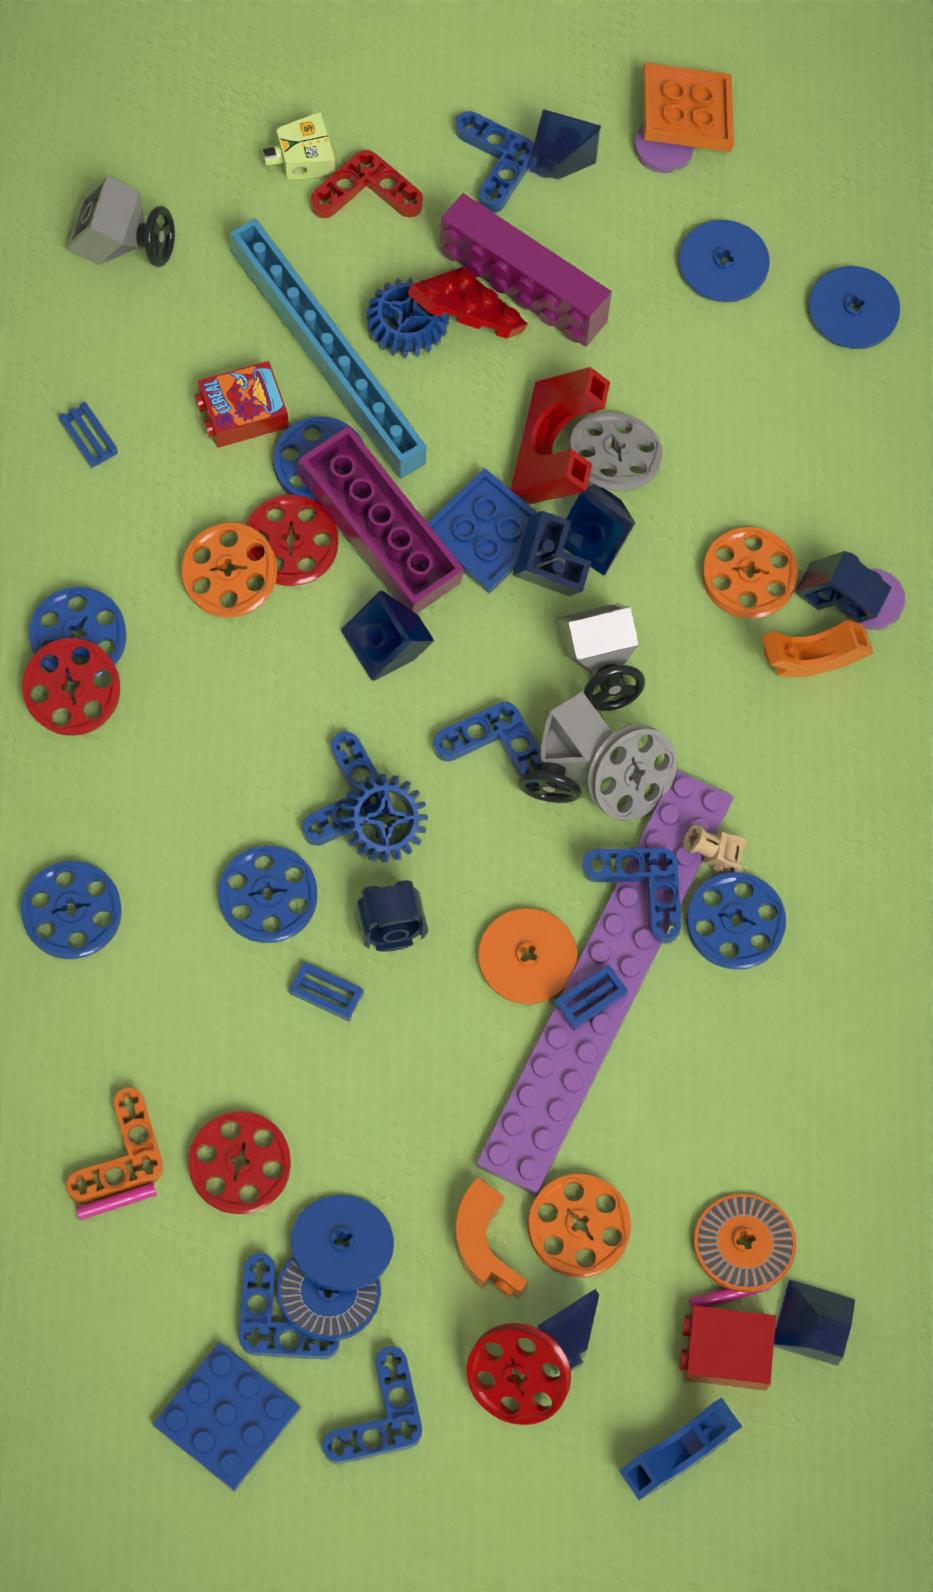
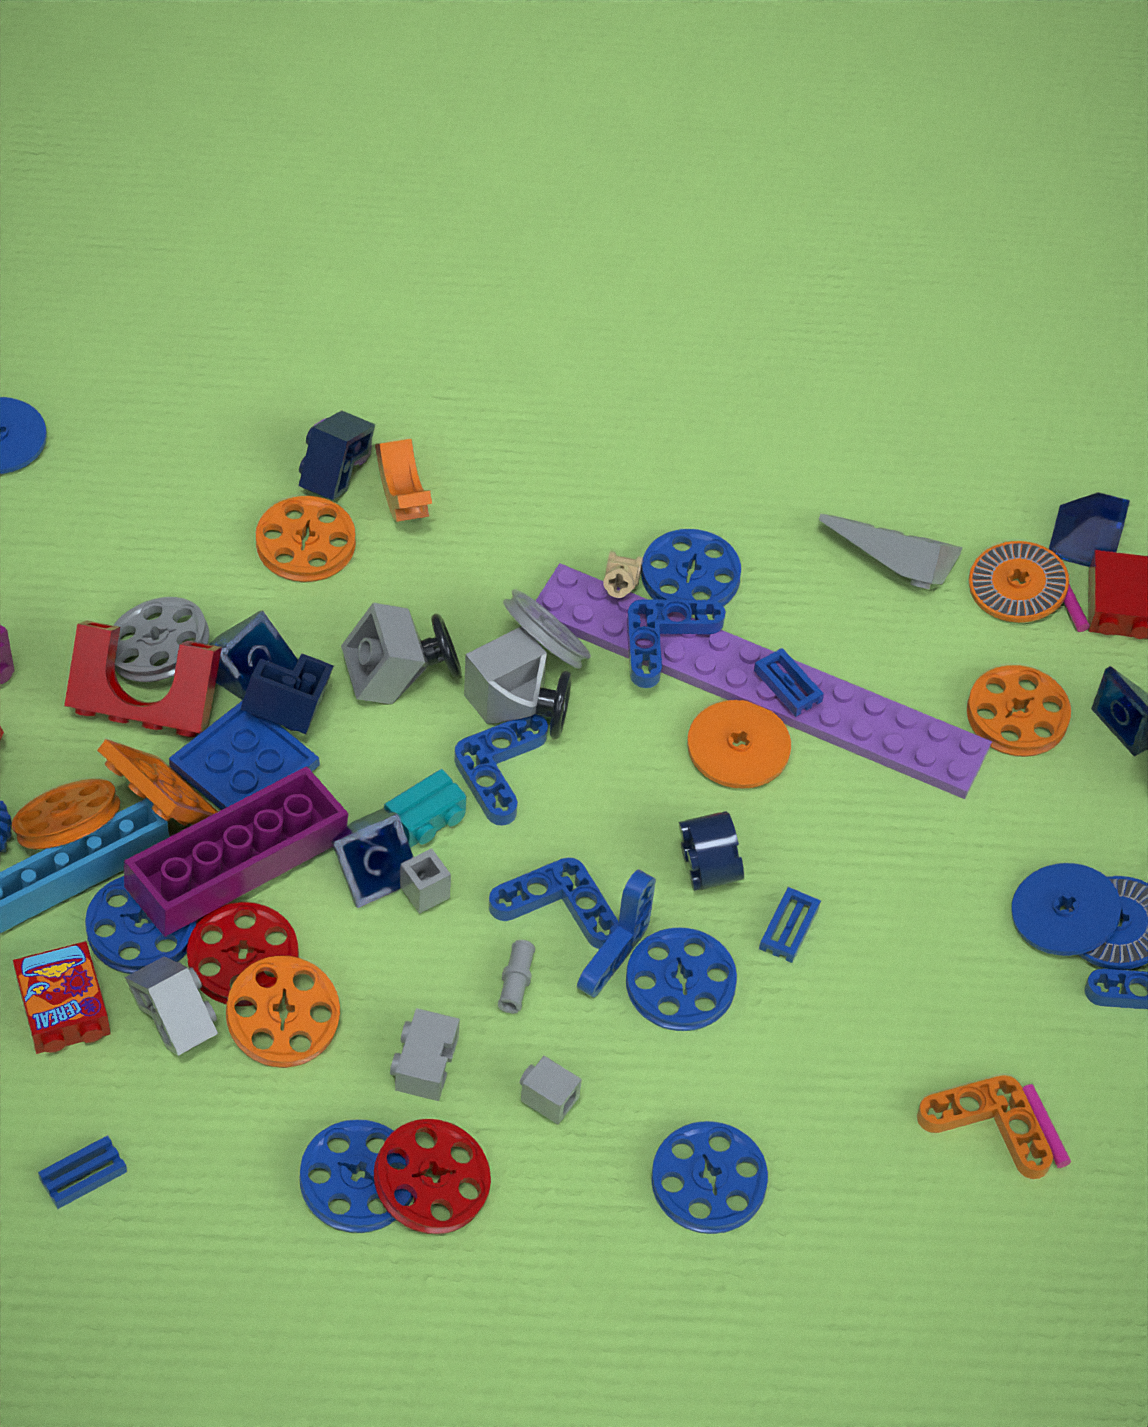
camera: 90 degrees left, 15 degrees down
red wedge [188,1111,291,1214] -> none
blue gear [339,774,428,862] -> none
orange arch [455,1177,528,1299] -> none
none -> orange wedge [12,779,120,849]
none -> orange plate [97,739,218,826]
none -> light grey brick [125,956,218,1056]
none -> teal brick [384,769,467,849]
none -> light grey brick [390,1008,460,1101]
none -> light grey brick [400,848,451,914]
none -> light grey pin [498,940,535,1014]
none -> light grey brick [519,1056,582,1124]
none -> blue beam [577,869,656,997]
none -> light grey wedge [819,514,962,589]

